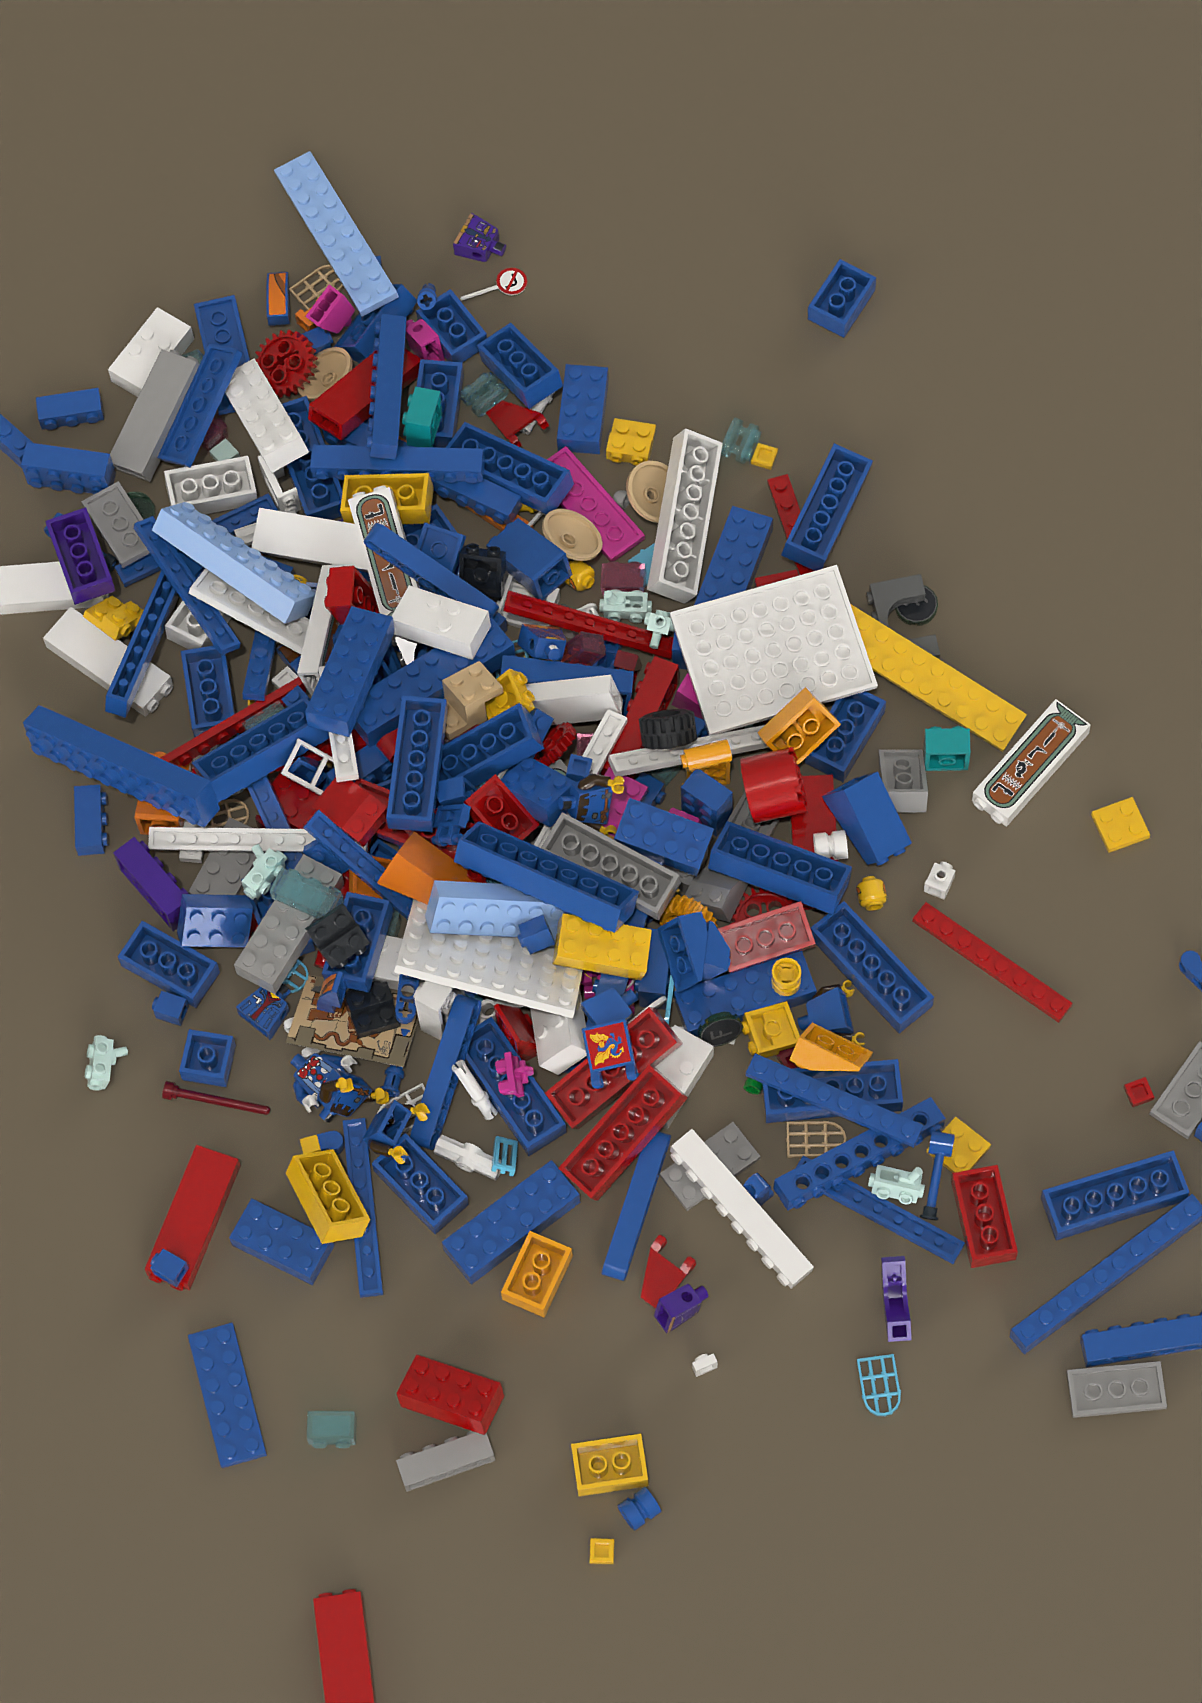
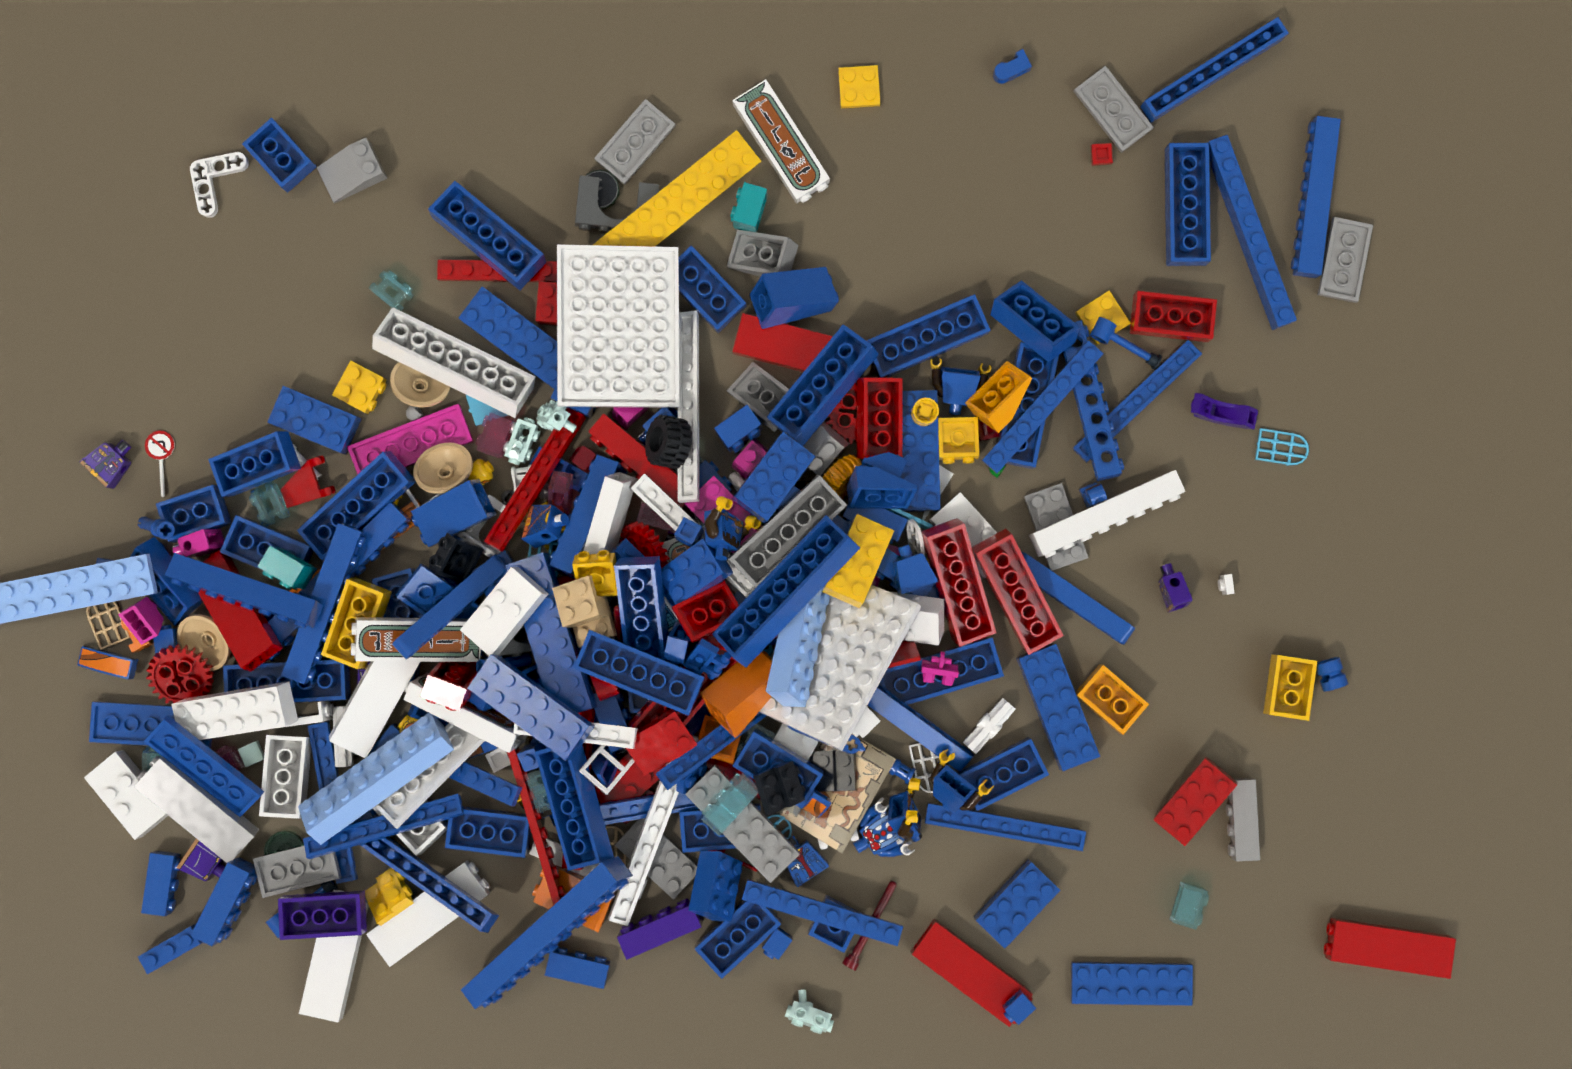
camera: 80 degrees left, 20 degrees up
light aqua brick [241,844,287,899] -> none
yellow brick [286,1149,370,1244] -> none
blue leg [300,1131,344,1155] -> none
white pin [452,1060,498,1120] -> none
medium azure tile [491,1136,518,1176] -> none
blue brick [517,915,555,955] -> none
flag [582,1019,639,1089] -> none
yellow tile [590,1538,614,1564] -> none
red flag [641,1235,696,1309] -> none
light orange piece [680,739,732,785] -> none
tile [697,1012,743,1047] -> none
red brick [740,747,808,824] -> none
yellow tile [751,443,778,470] -> none
light orange brick [757,687,841,765] -> none
tan window [786,1121,846,1158] -> none
white wheel [813,830,848,860] -> none
yellow head [856,876,887,911] -> none
light aqua brick [868,1165,925,1204] -> none
red plate [912,902,1073,1023] -> none
white brick [924,862,956,900] -> none
none -> dark purple torso [176,838,225,881]
none -> white beam [190,152,249,218]
none -> light grey slope [317,137,387,203]
none -> light grey plate [594,99,676,185]
none -> blue plate [742,879,903,946]
none -> blue brick [990,280,1080,362]

